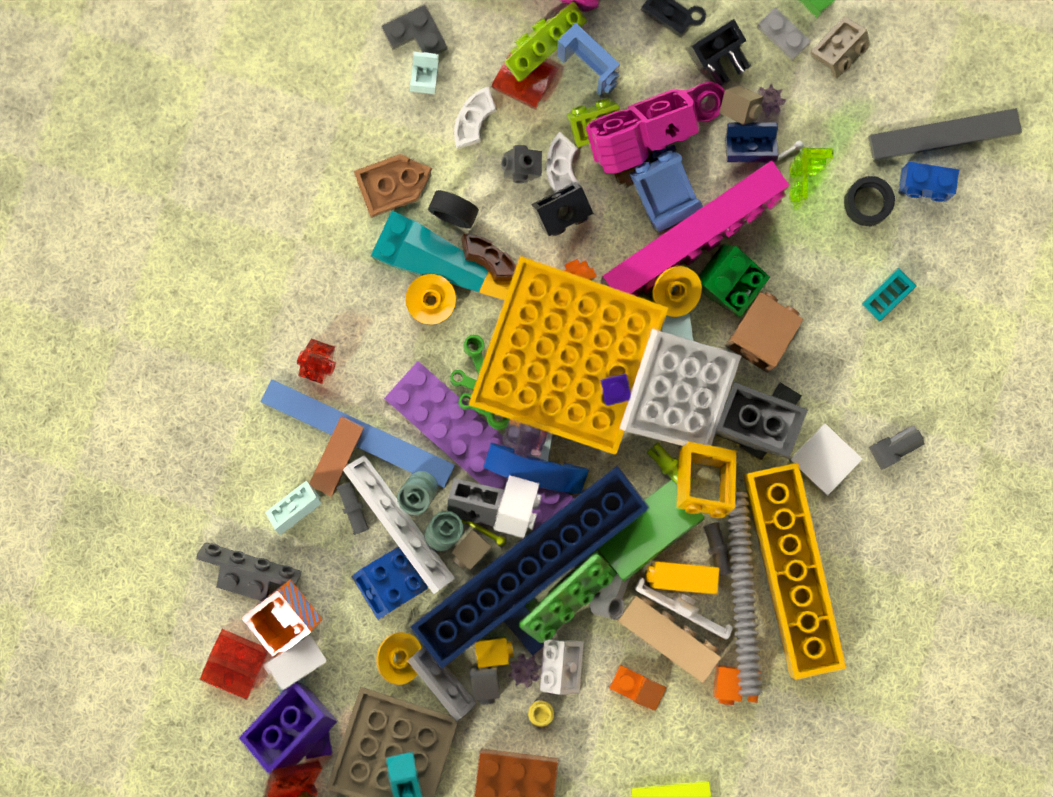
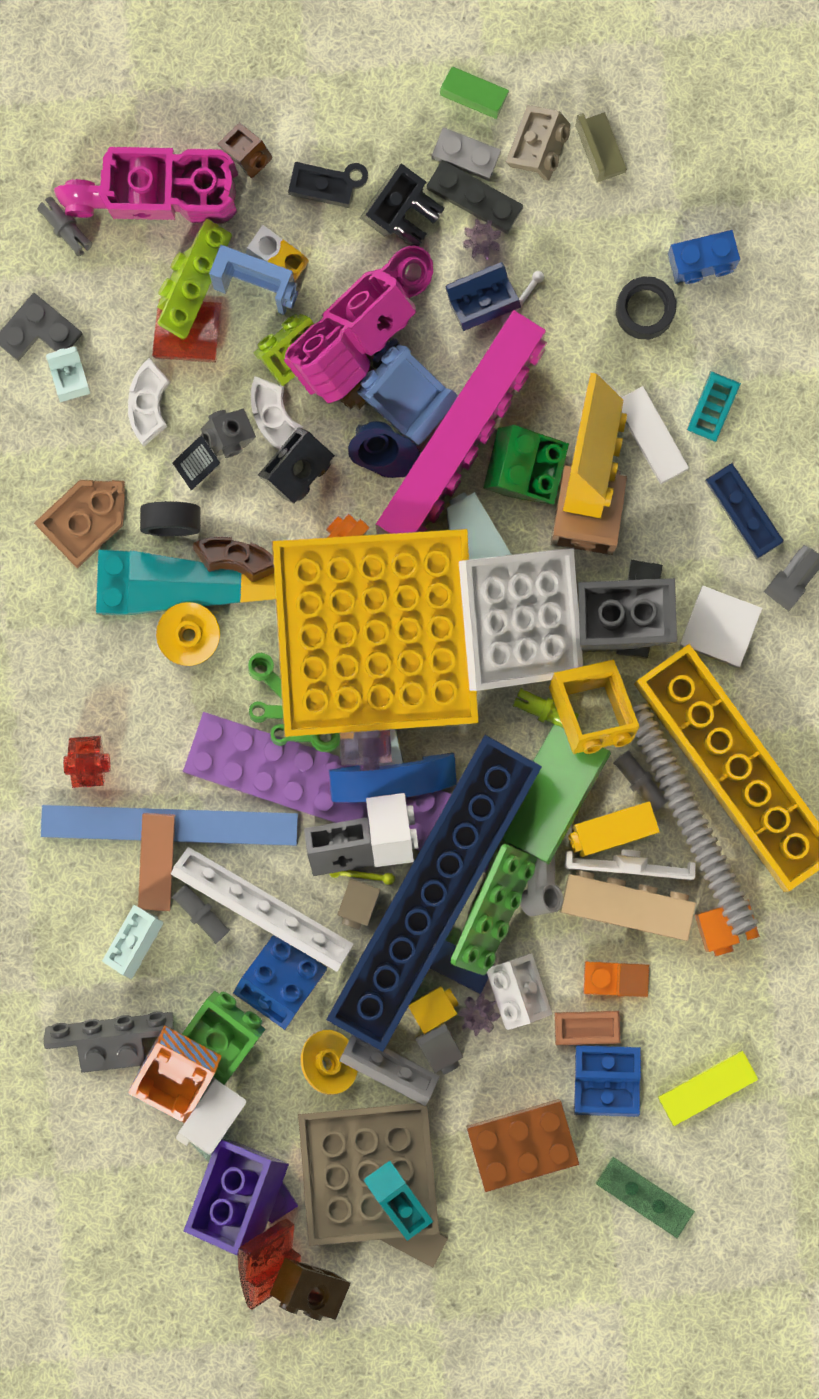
camera: 25 degrees left, 0 degrees up
clear red slope [200,629,269,700] -> none
sand green wheel [397,471,438,515] -> none
sand green wheel [424,511,463,551] -> none
light yellow plate [528,700,554,727] -> none
dark purple plate [600,374,631,406] -> none
yellow dish [653,266,702,317] -> none
dark tan brick [719,86,764,124] -> none
clear neon green bracket [789,148,833,209] -> none
dark grey tile [868,108,1022,161] -> none
none -> black sticker [172,435,220,491]
none -> bright green plate [182,991,266,1085]
none -> leg [246,225,309,282]
none -> dark blue piece [348,421,420,478]
none -> pearl dark grey plate [426,160,523,234]
none -> nougat tile [554,1011,620,1045]
none -> yellow slope [563,373,627,519]
none -> blue slope [574,1046,641,1117]
none -> olive panel [575,112,627,183]
none -> white tile [621,386,689,485]
none -> dark blue tile [705,463,784,560]

